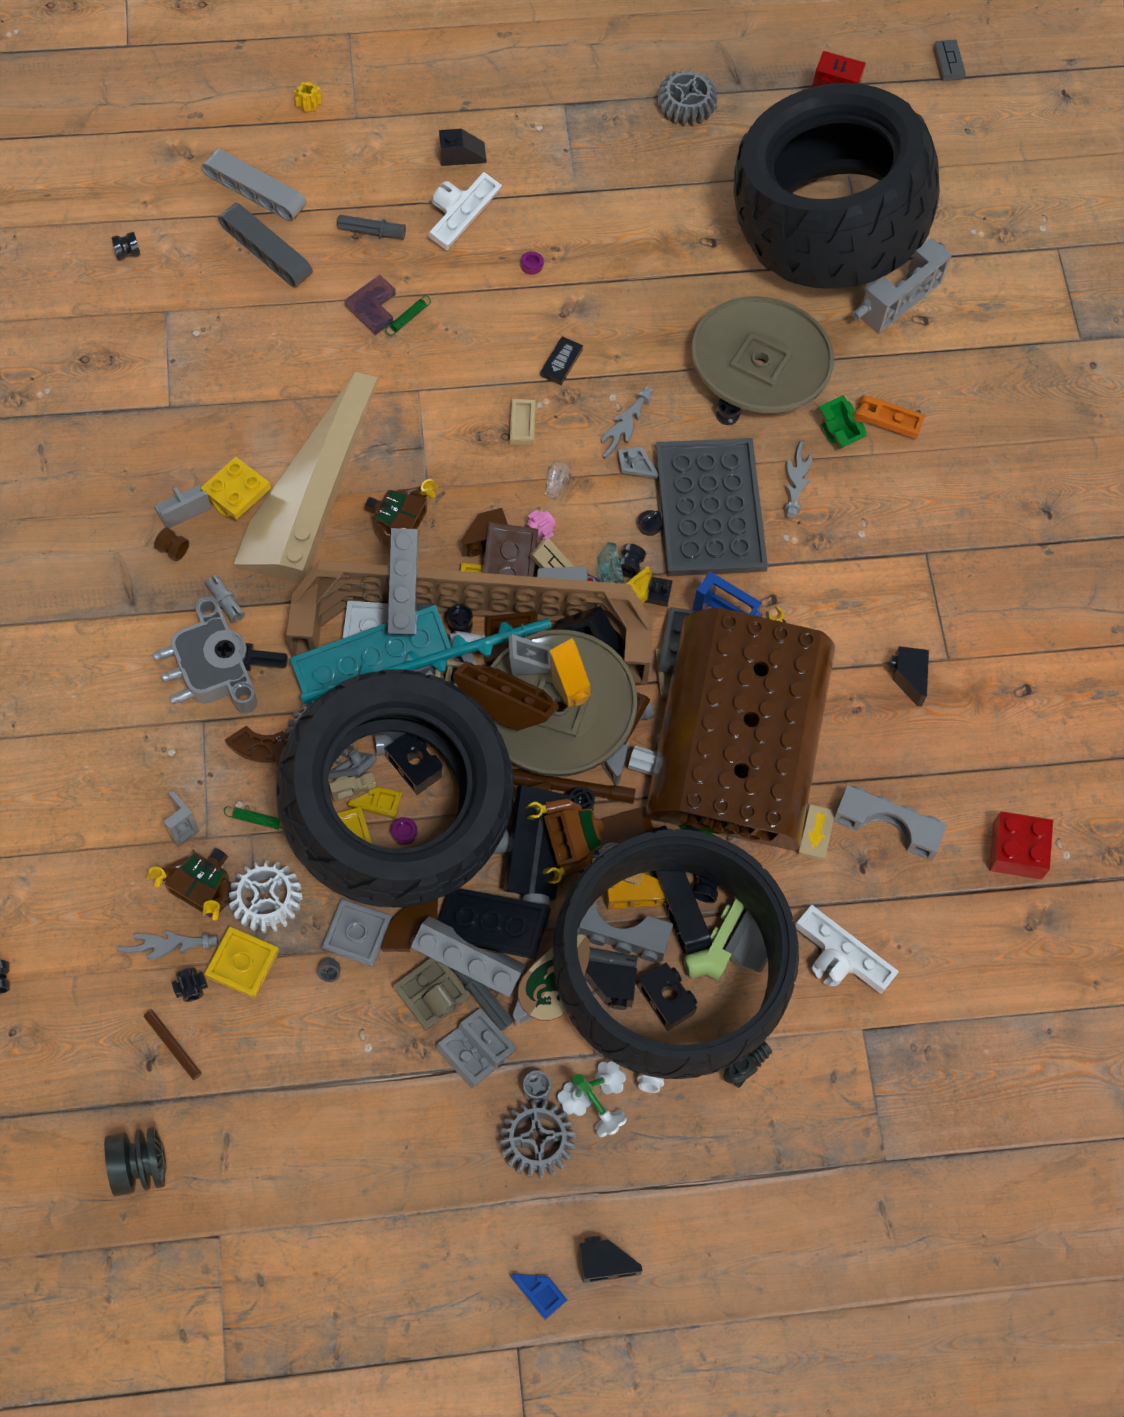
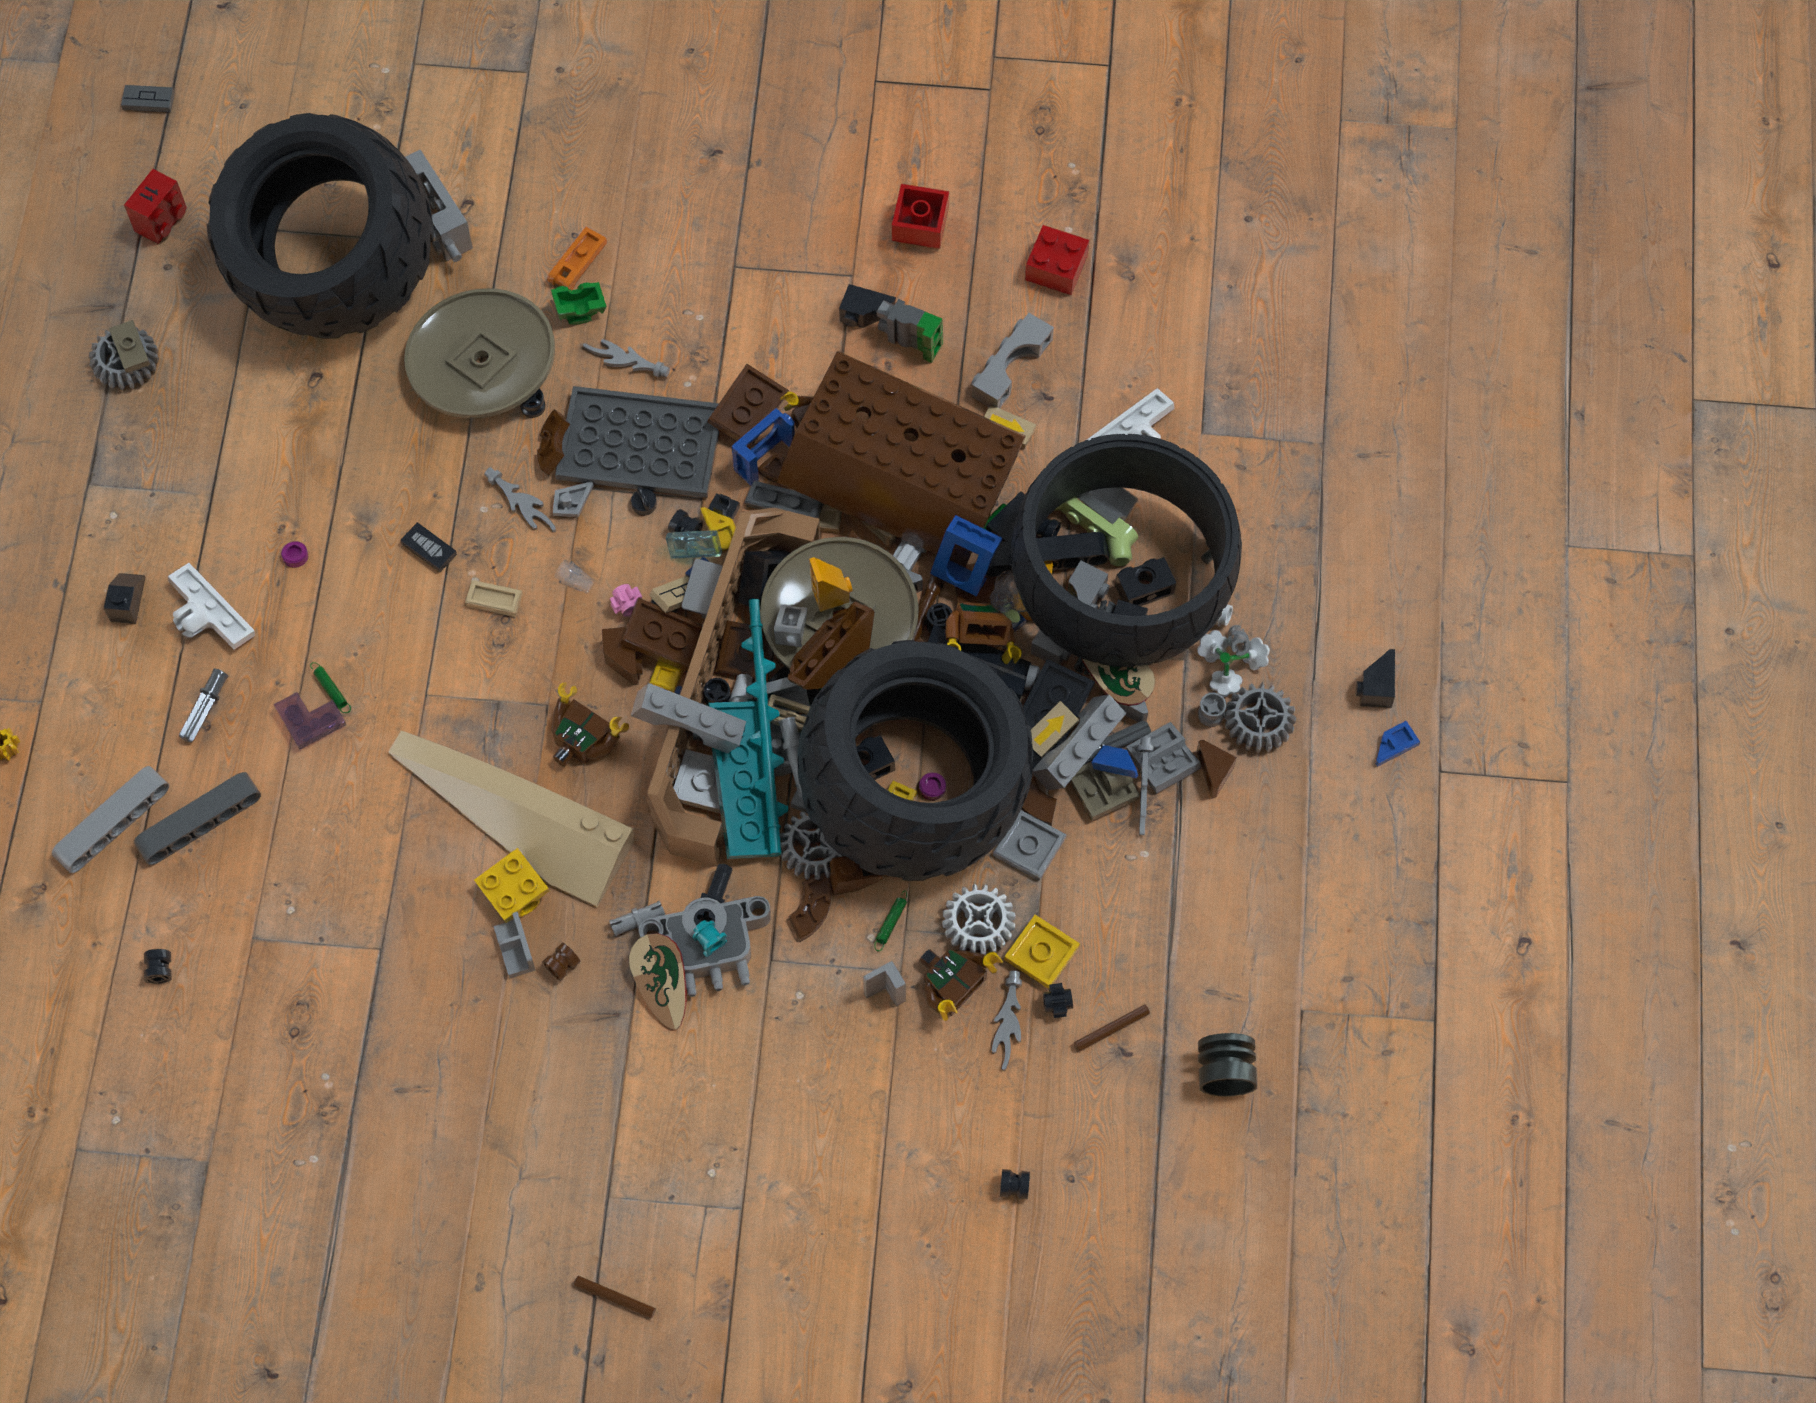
camera: 75 degrees left, 0 degrees up
dark grey hinge [318,958,341,982] -> none
none -> dark tan plate [109,320,150,373]
none -> reddish brown tile [537,409,570,475]
none -> shield [629,933,687,1030]
none -> teal brick [692,920,727,957]
none -> reddish brown tile [707,364,789,449]
none -> dark grey hips [877,299,943,363]
none -> red brick [892,184,950,249]
none -> blue panel [930,515,1002,596]
none -> tan tile [1031,701,1080,758]
none -> blue tile [1092,745,1138,778]
none -> light grey piece [1137,737,1154,835]
none -> reddish brown slope [1196,740,1237,799]
none -> light grey pin [1228,625,1249,656]

